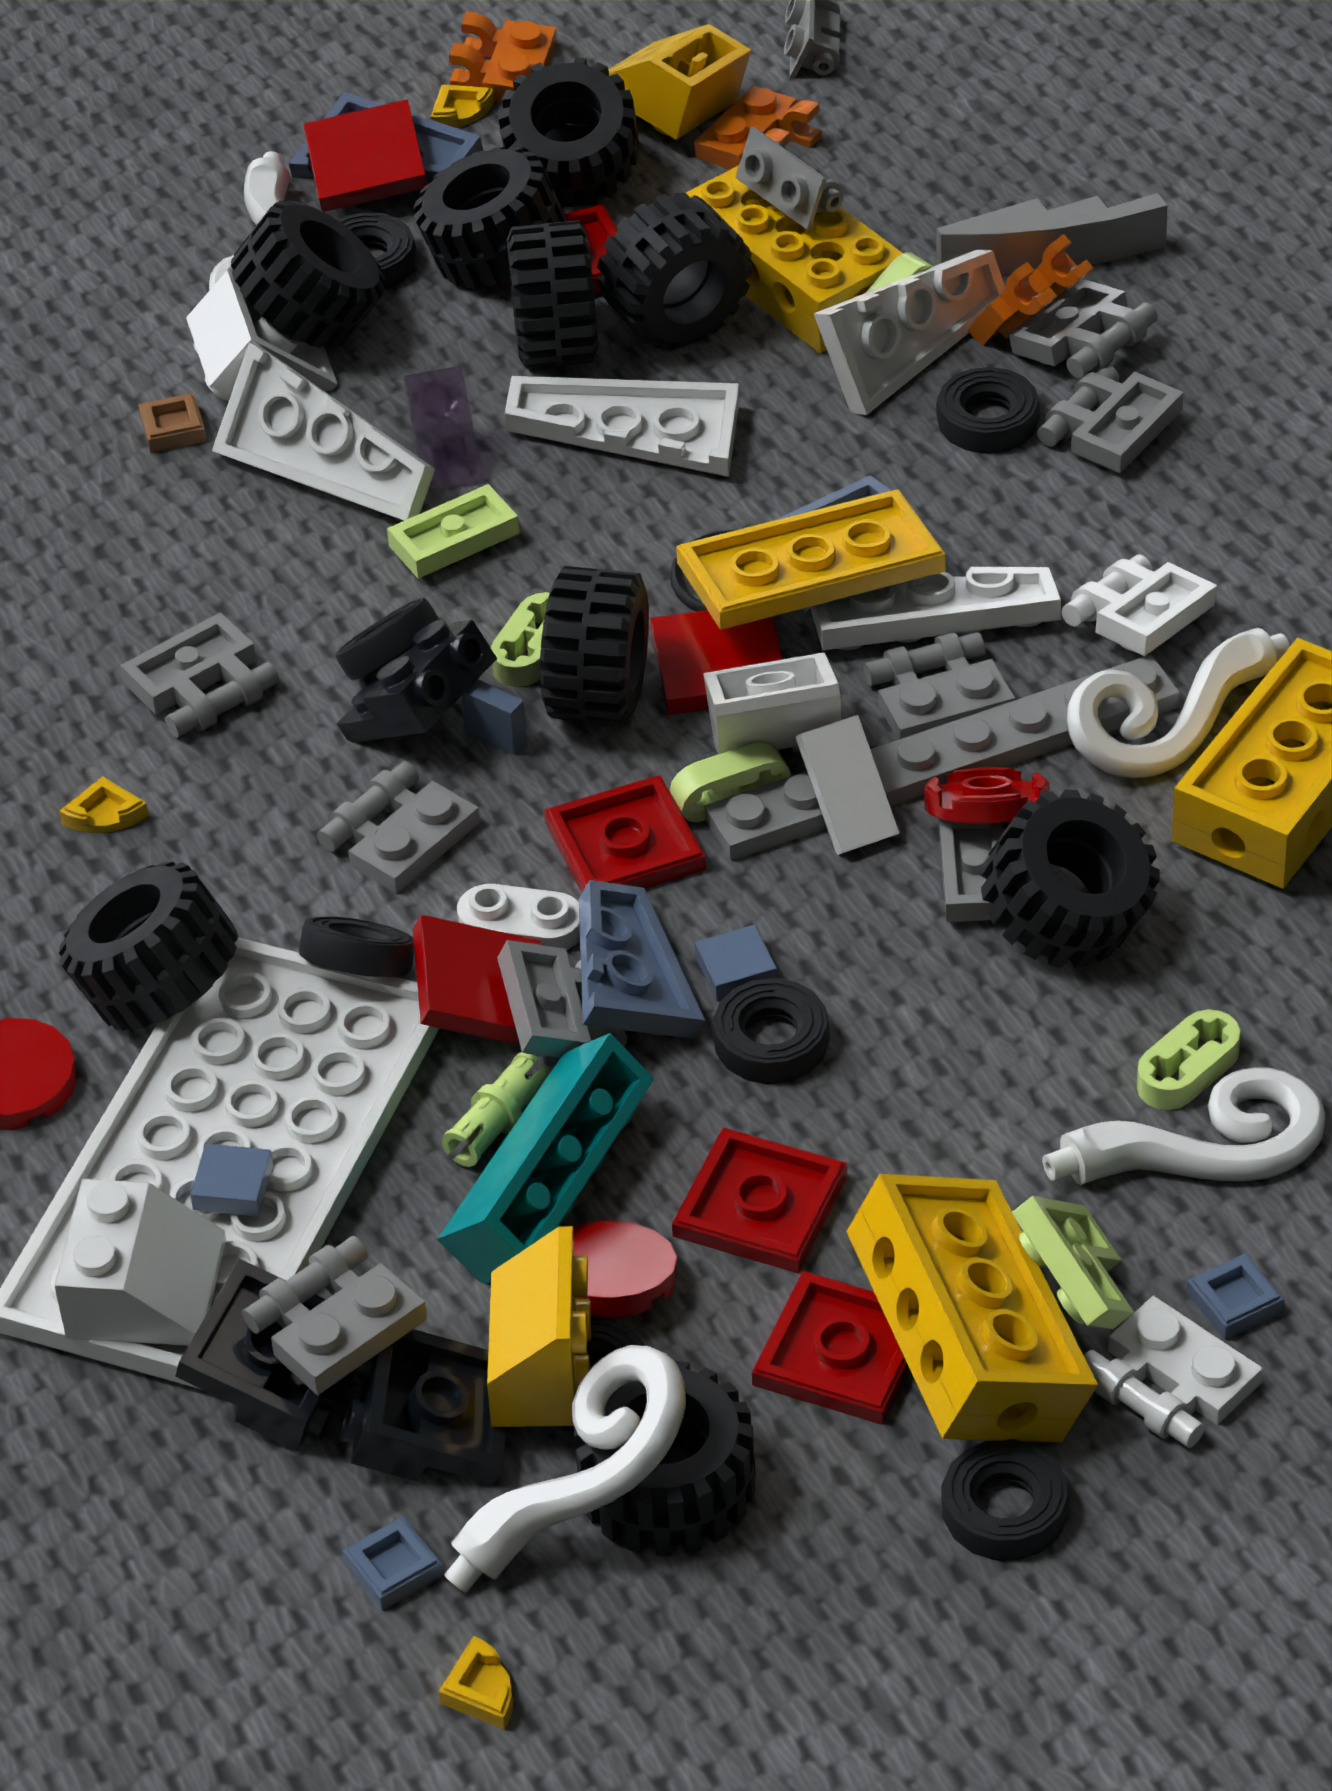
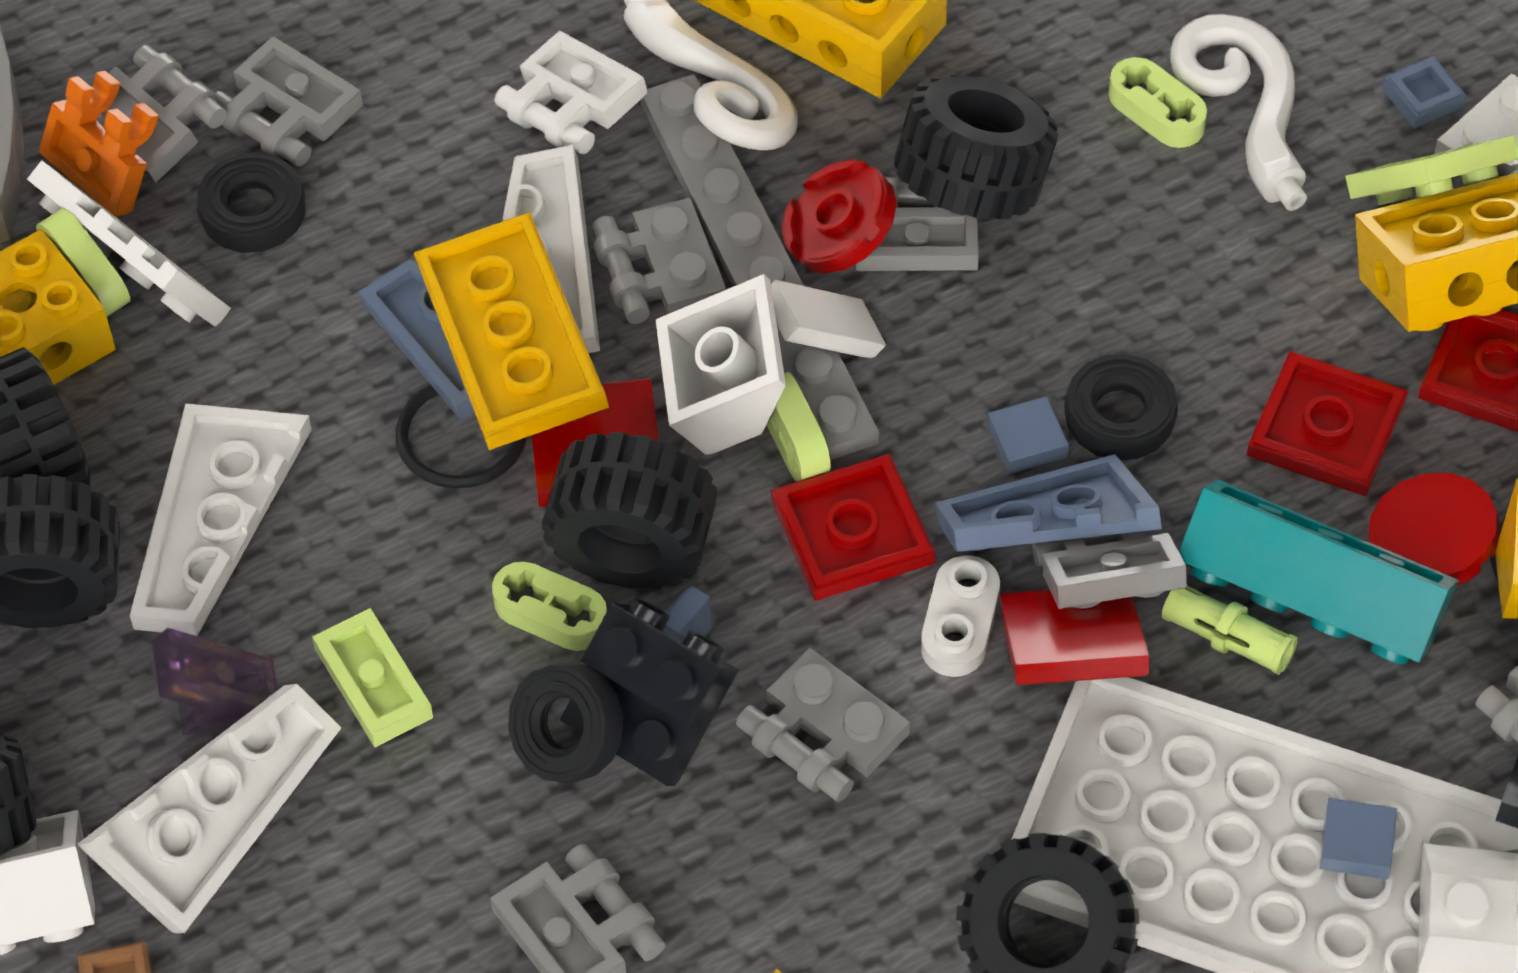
camera: 90 degrees left, 10 degrees up
black tyre [299,916,414,977] -> none

